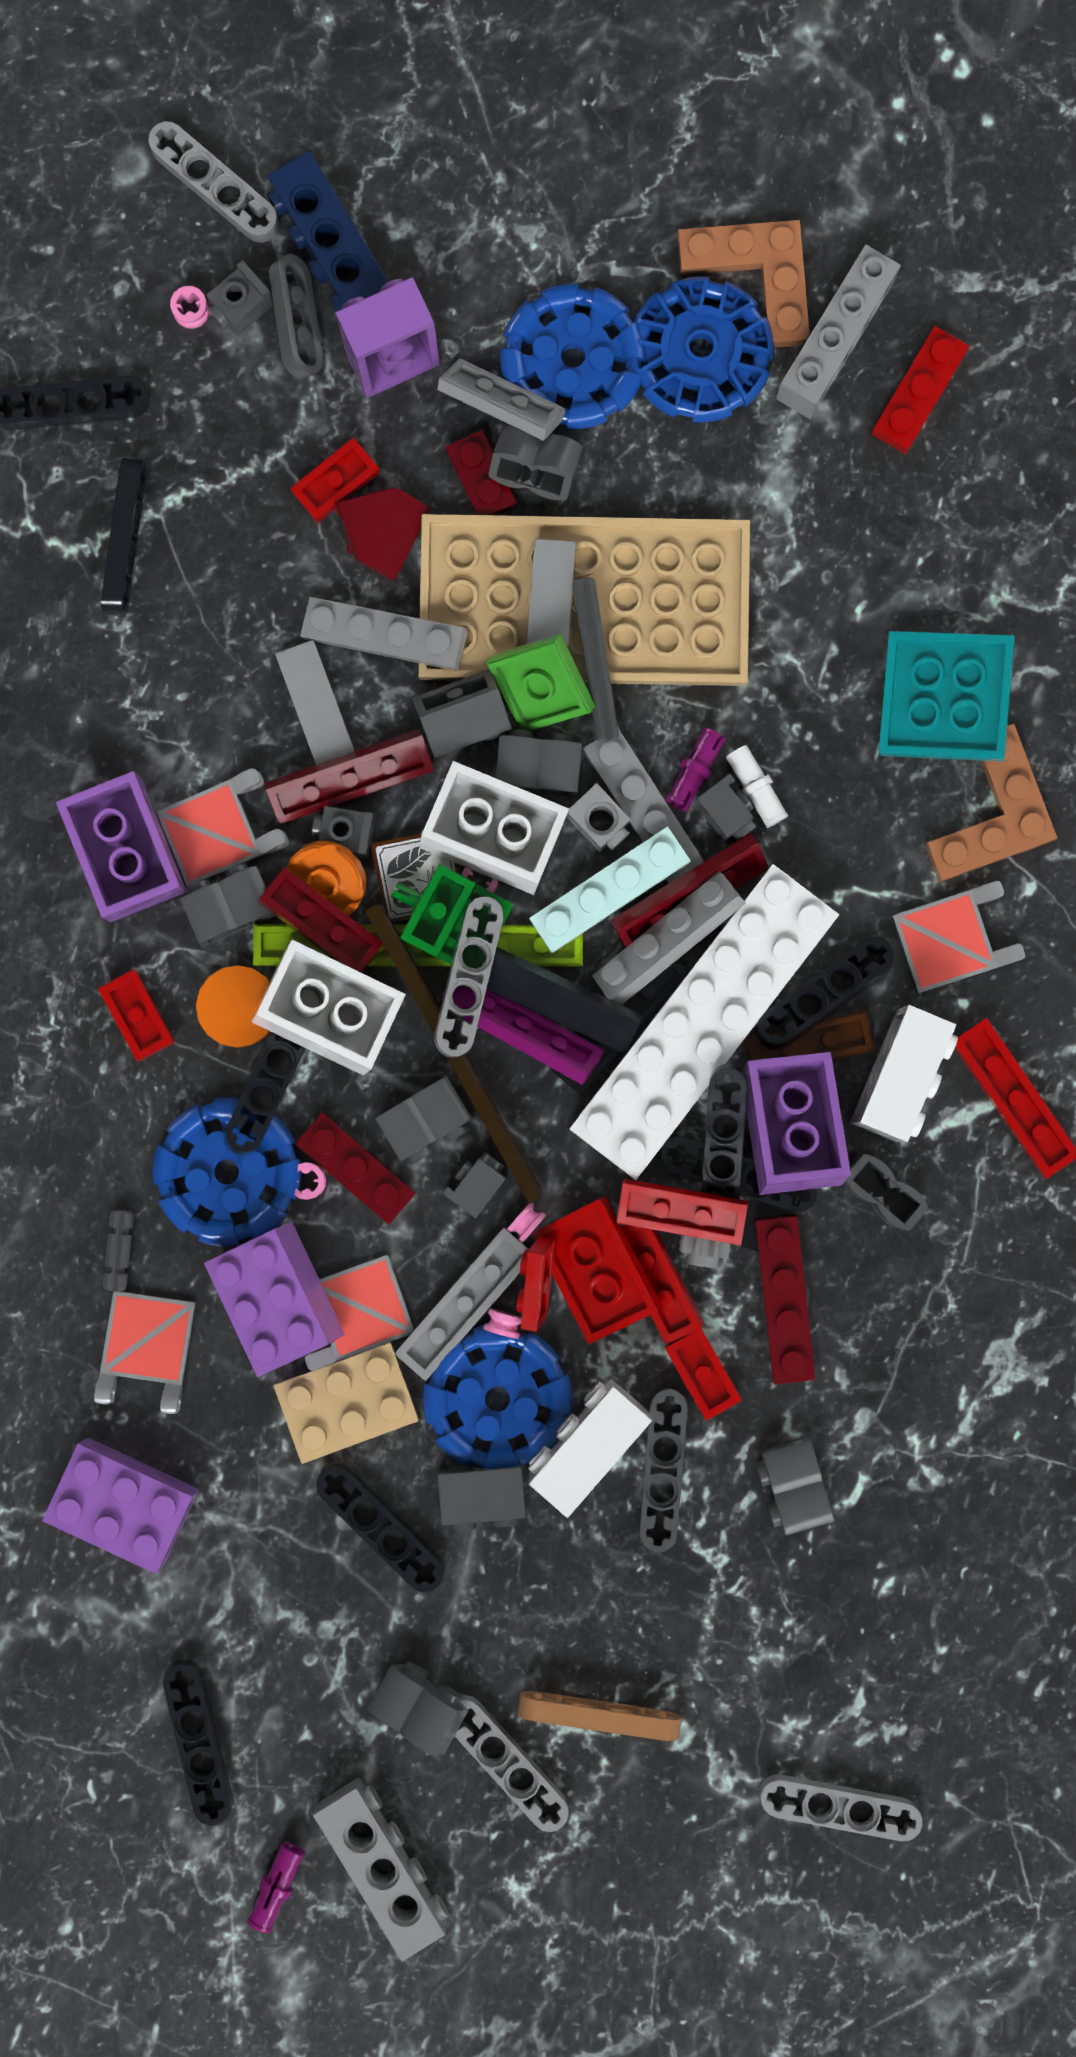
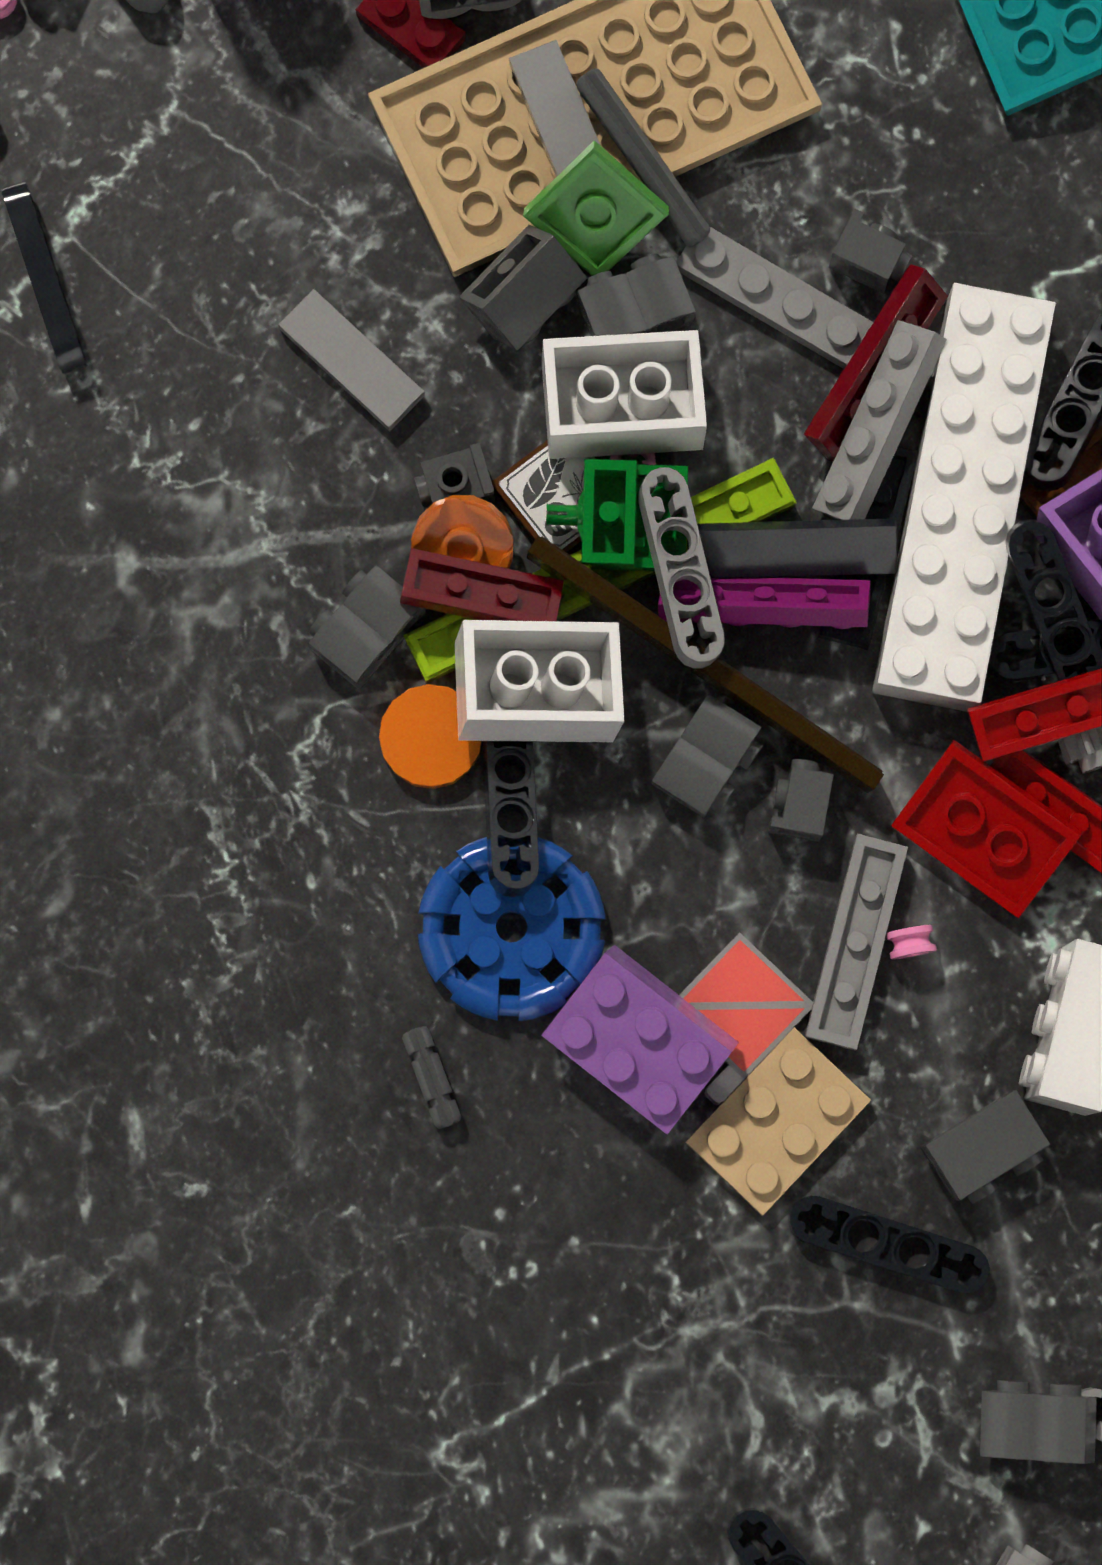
camera: 30 degrees left, 5 degrees down
medium lavender brick [42,1437,200,1574] -> none
medium lavender brick [56,771,187,922] -> none
coral flag [94,1291,196,1414] -> none
red plate [98,969,176,1062] -> none
coral flag [156,768,289,887] -> none
dark red plate [264,729,434,825] -> none
red plate [290,437,380,524] -> none
bright pink bush [294,1162,327,1200] -> none
dark red plate [295,1112,417,1225] -> none
light grey plate [300,597,468,671] -> none
dark red slope [334,487,431,581] -> none
blue plate [422,1325,572,1470] -> none
bright pink bush [507,1202,546,1243] -> none
red plate [516,1237,555,1332] -> none
light aqua plate [529,826,691,954] -> none
light grey brick [566,783,631,852] -> none
magenta pin [665,728,726,812] -> none
white pin [726,745,788,828] -> none

